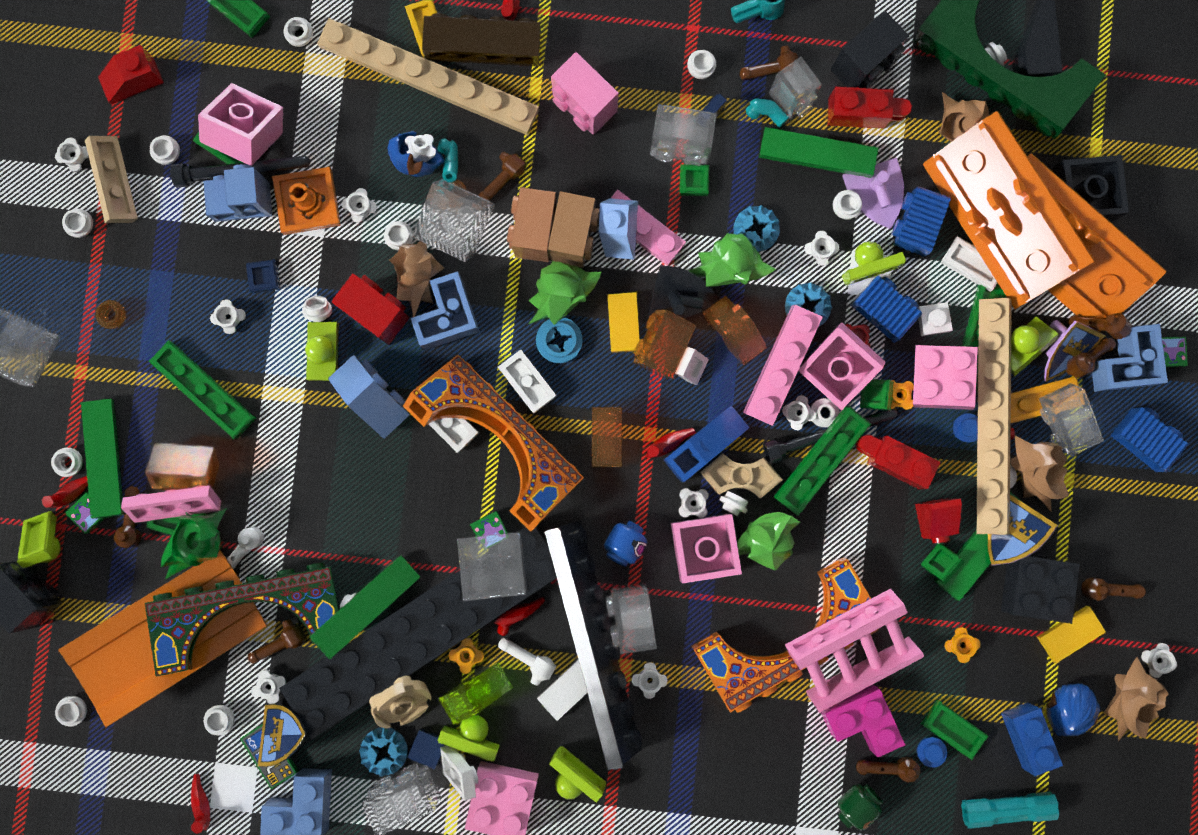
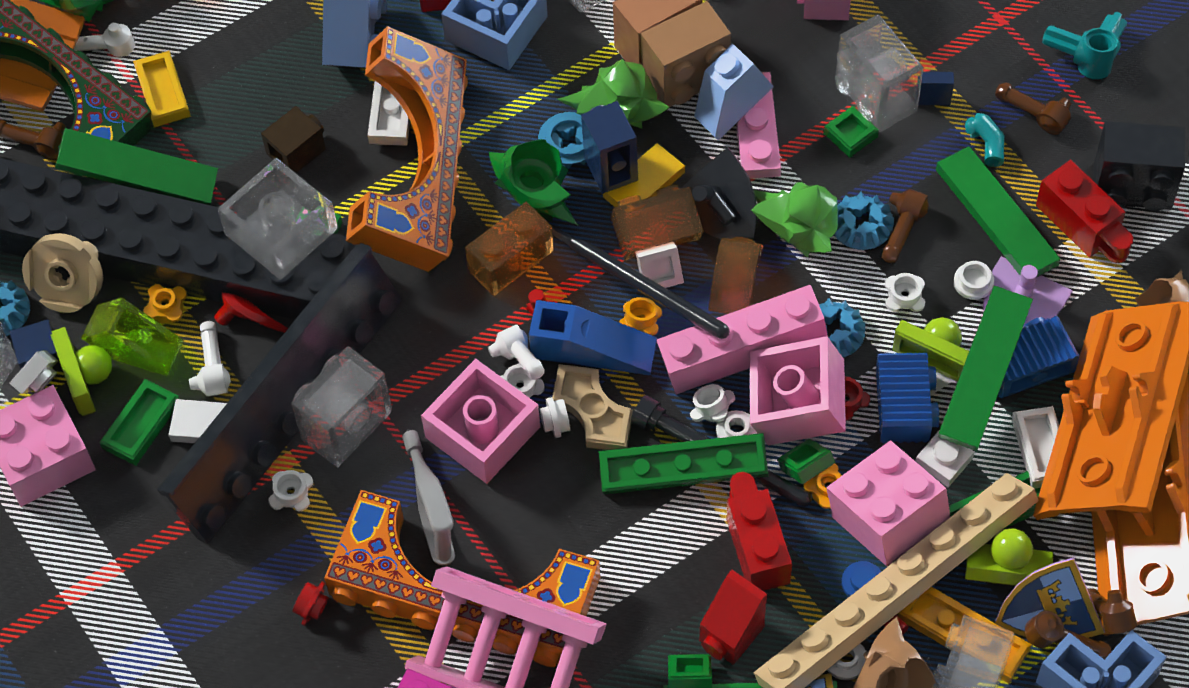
camera: 55 degrees right, 25 degrees down
white plate [498,350,557,414] -> none
lime tile [549,746,606,803] -> none
blue head [604,521,648,567] -> none
white plate [687,50,716,79] -> none
bright green hair [737,512,801,571] -> none
clear brick [769,57,822,120] -> none
none -> green tile [99,379,180,466]
none -> yellow tile [133,51,191,127]
none -> dark brown brick [261,106,326,177]
none -> red plate [292,581,329,626]
none -> light grey piece [402,430,455,566]
none -> white piece [488,325,544,380]
none -> green hair [489,139,578,225]
none -> black piece [517,208,730,339]
none -> dark blue brick [581,101,638,194]
none -> light orange plate [619,297,662,336]
none -> reddish brown piece [881,189,929,264]
none -> green tile [938,285,1033,451]

